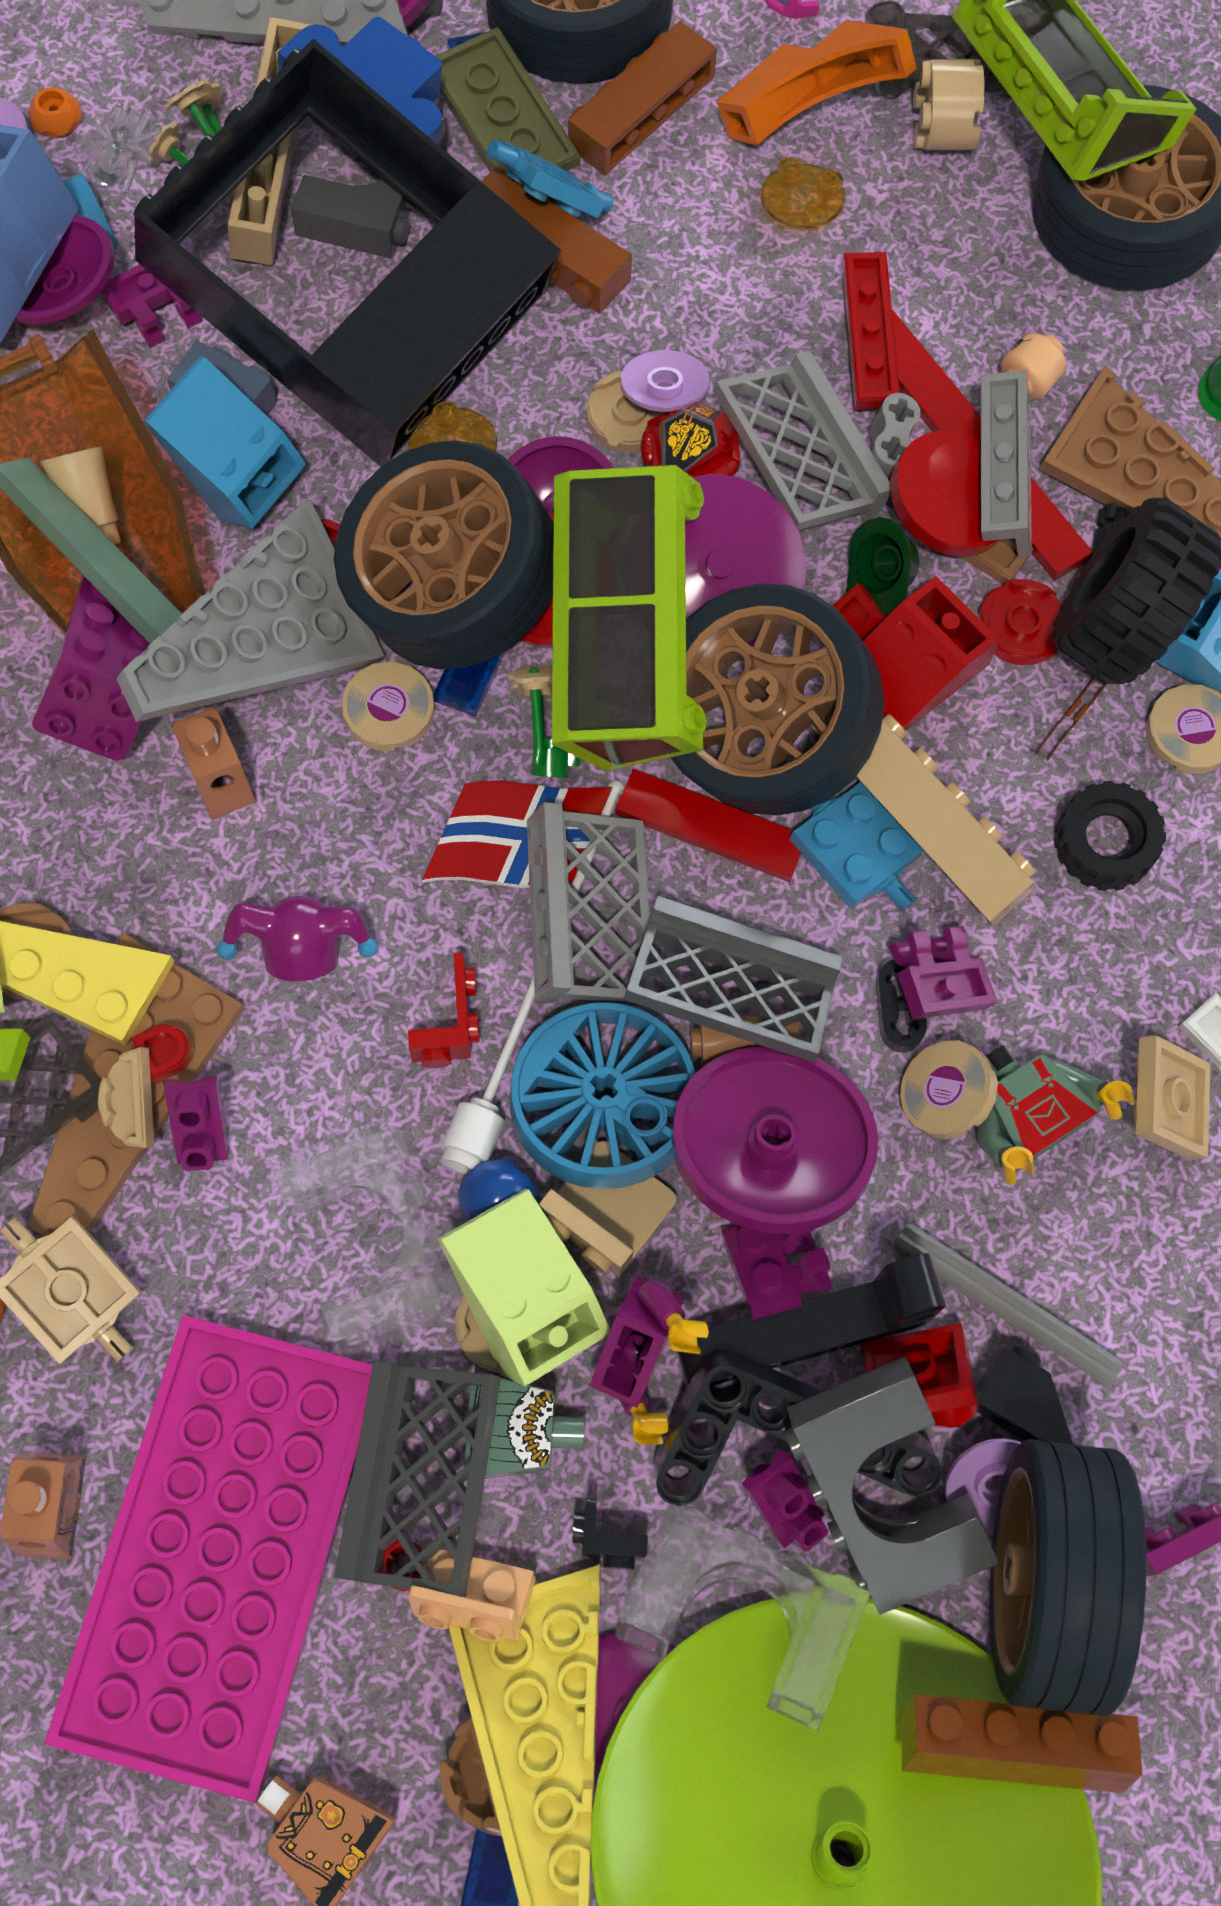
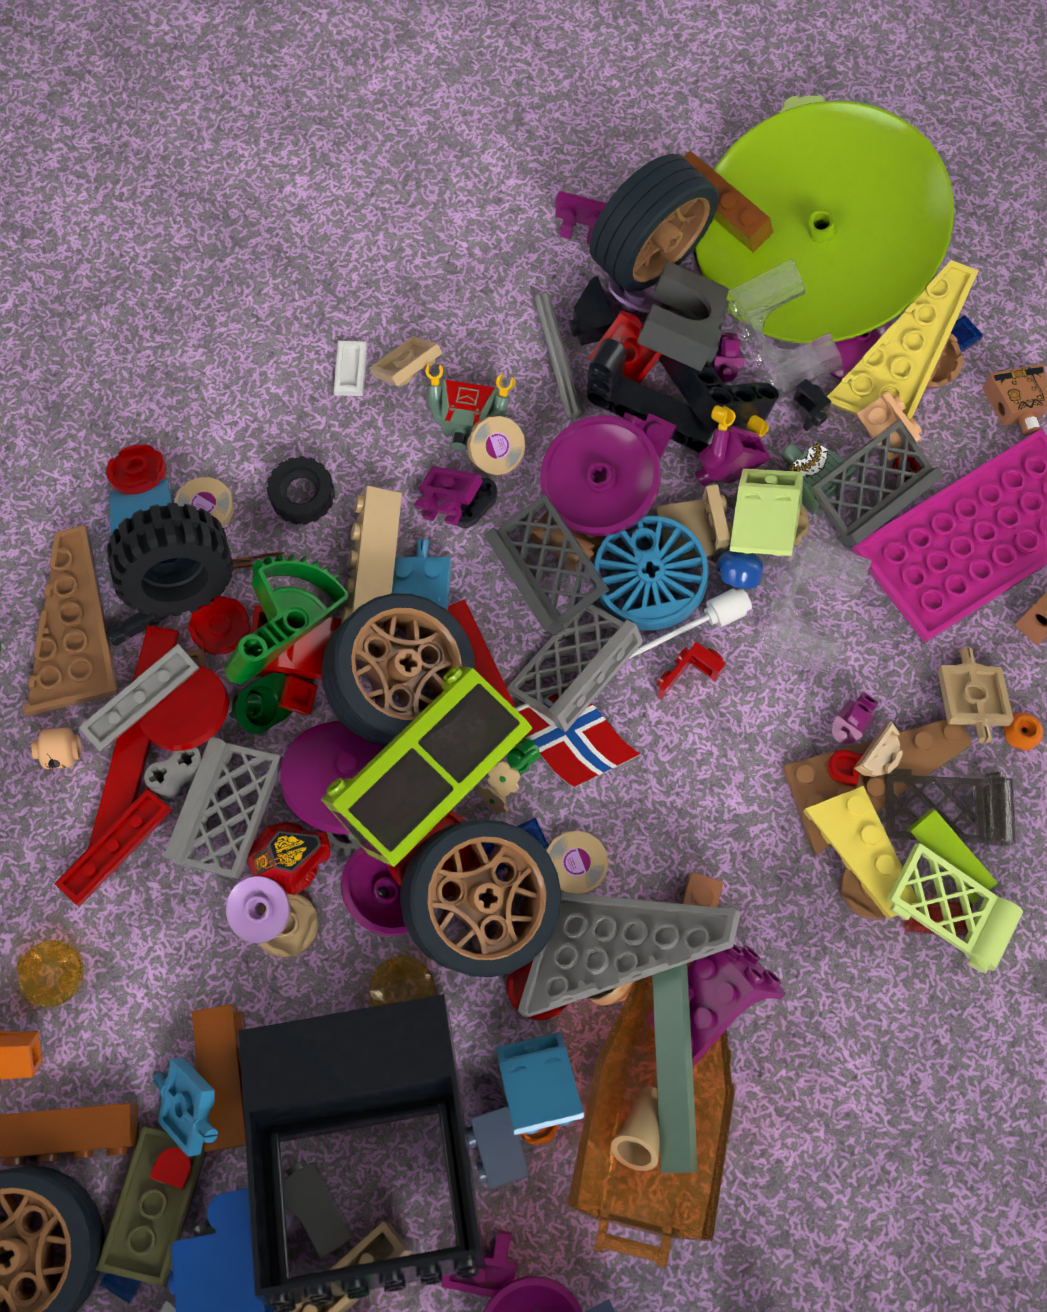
camera: 135 degrees left, 0 degrees up
magenta piece [216,896,378,982] -> none
none -> red tile [149,1147,192,1190]
none -> green arm [224,553,349,684]

